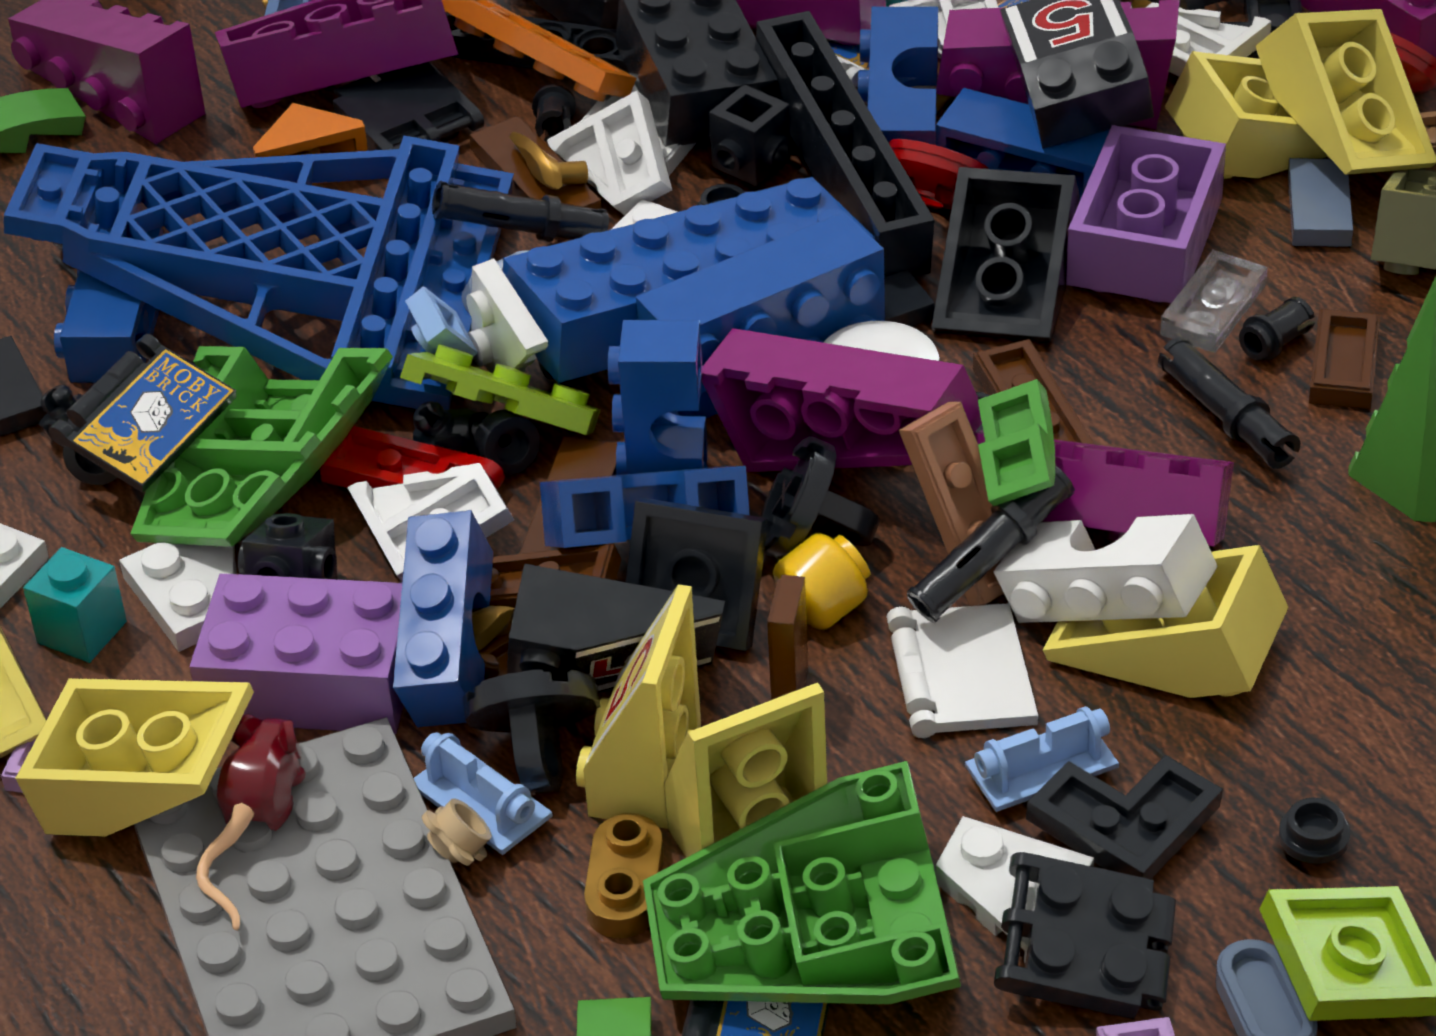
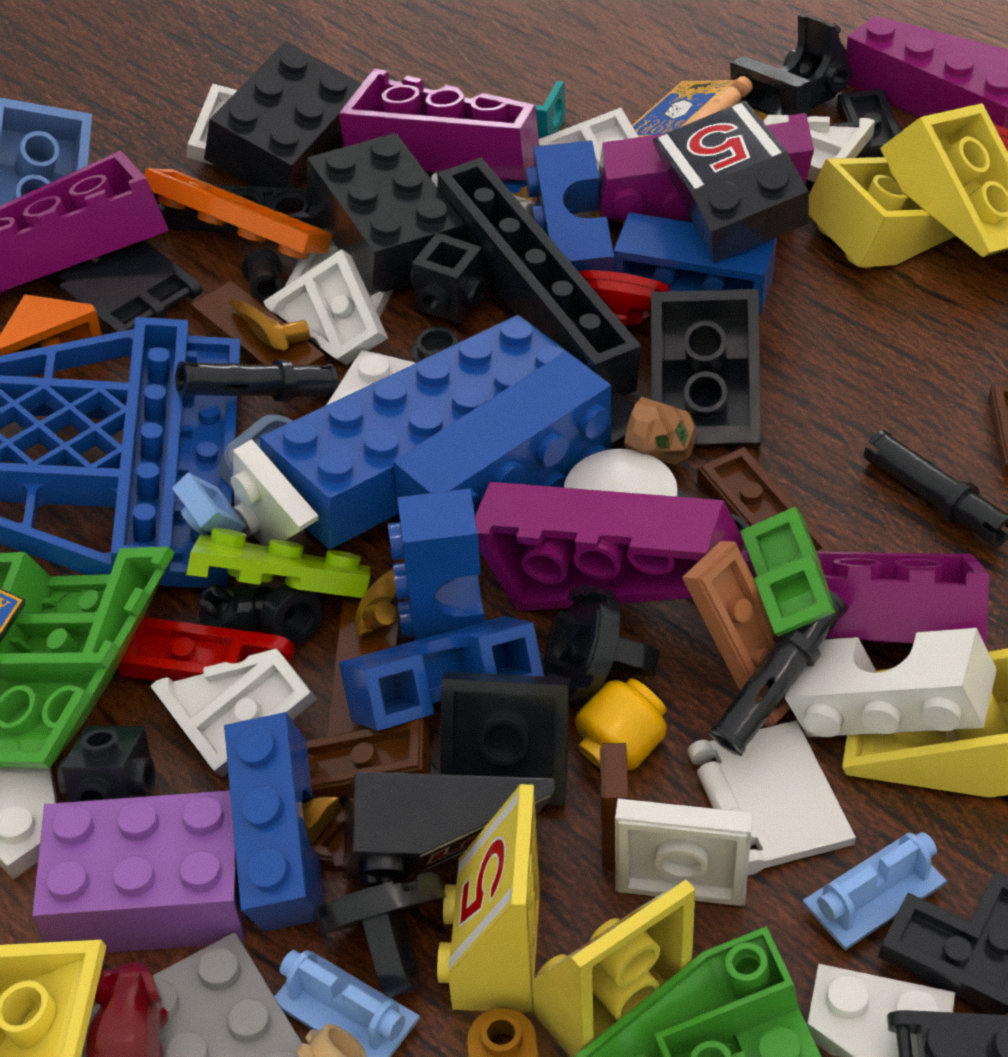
camera: 10 degrees left, 5 degrees up
medium lavender brick [1066,125,1226,305] -> none
clear plate [1160,250,1267,353] -> none
black pin [1239,296,1315,361] -> none
sand blue tile [1288,158,1353,247] -> none
none -> pearl gold bar [355,562,405,638]
none -> white tile [615,799,753,906]
none -> medium nougat rock [624,397,698,465]

